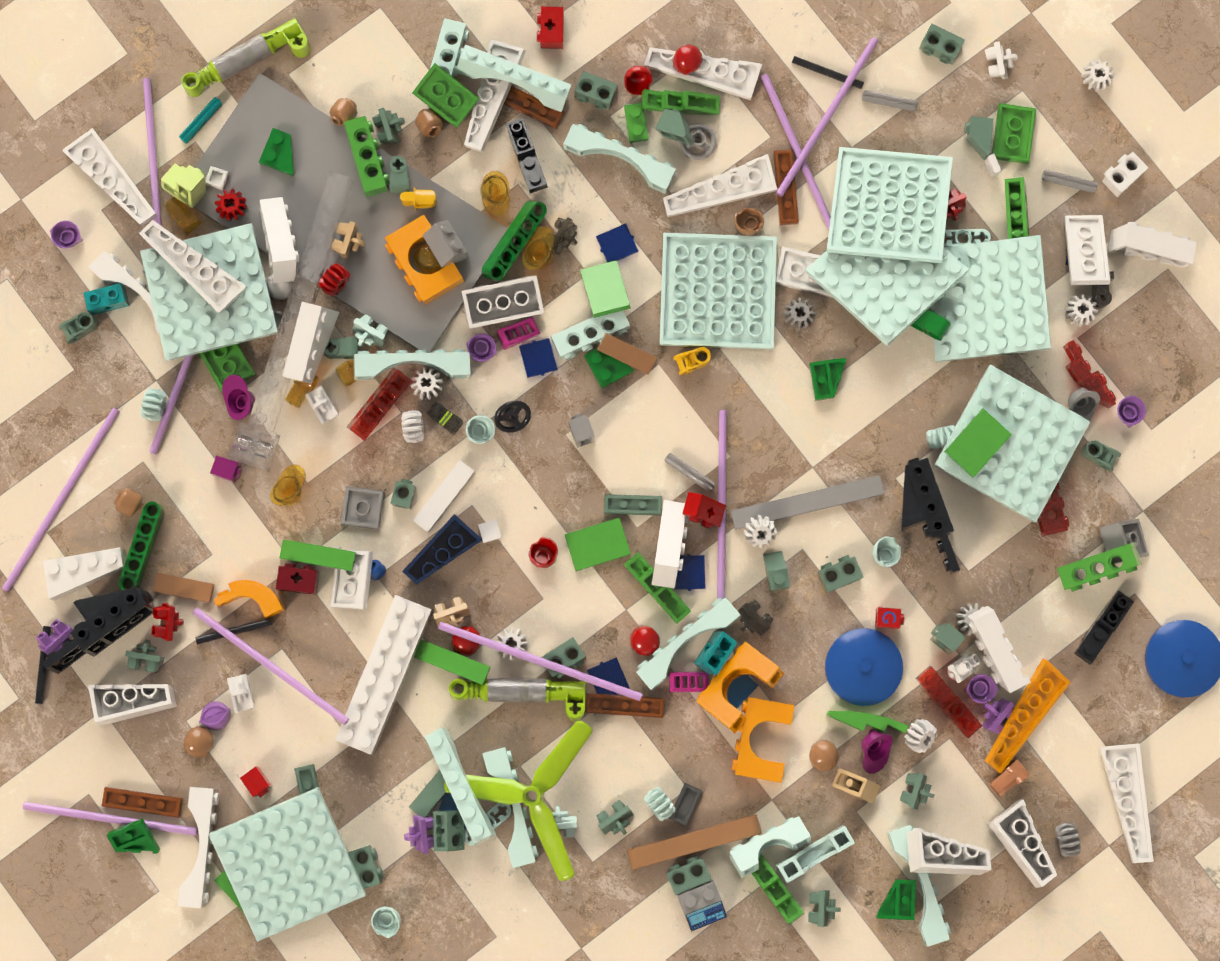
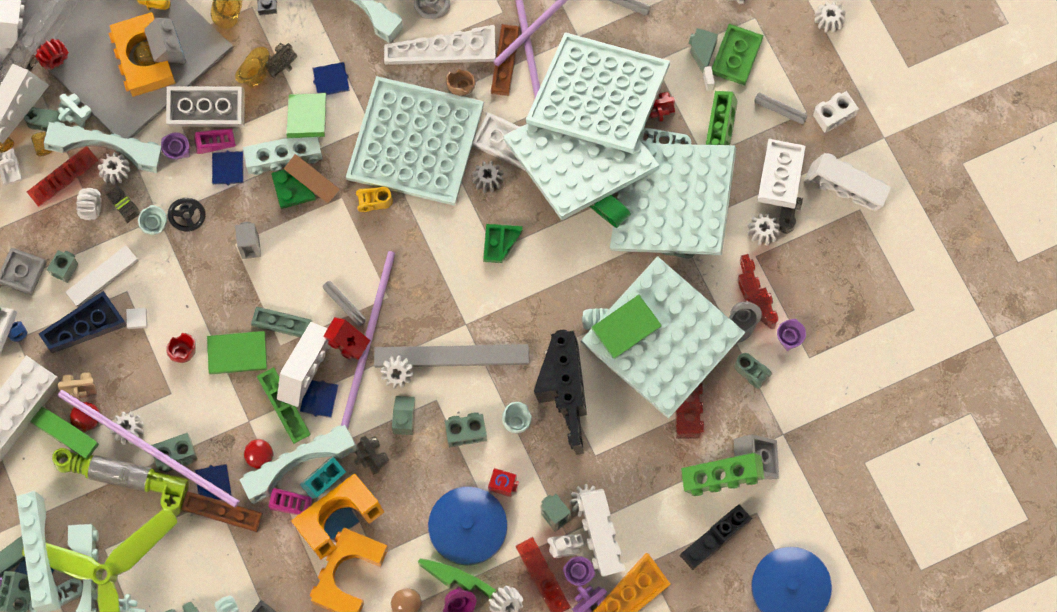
camera: 15 degrees right, 10 degrees down
tan hips [332,221,365,259] -> none
green beam [481,200,547,281] -> none

